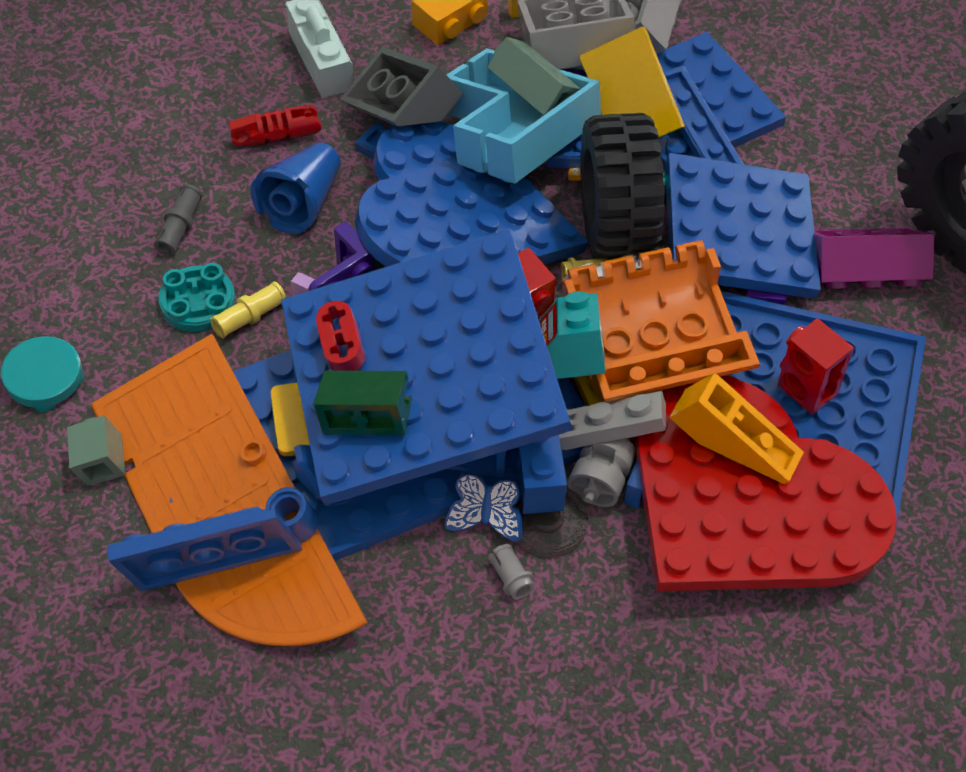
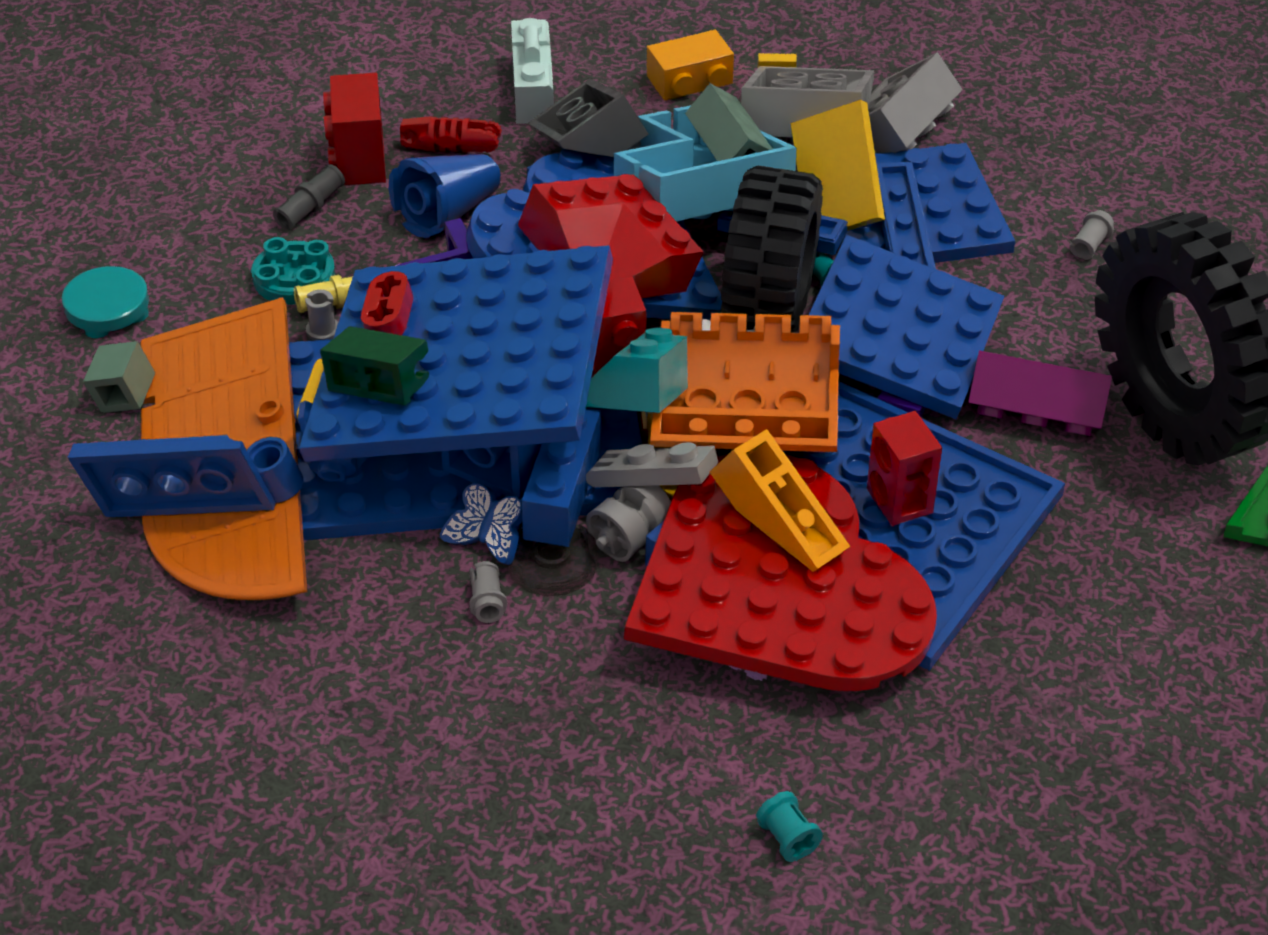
camera: 20 degrees right, 10 degrees down
none -> light grey pin [305,289,338,341]
none -> red brick [323,73,386,185]
none -> red slope [518,174,704,298]
none -> teal bush [756,791,823,862]
none -> light grey pin [1070,210,1114,260]

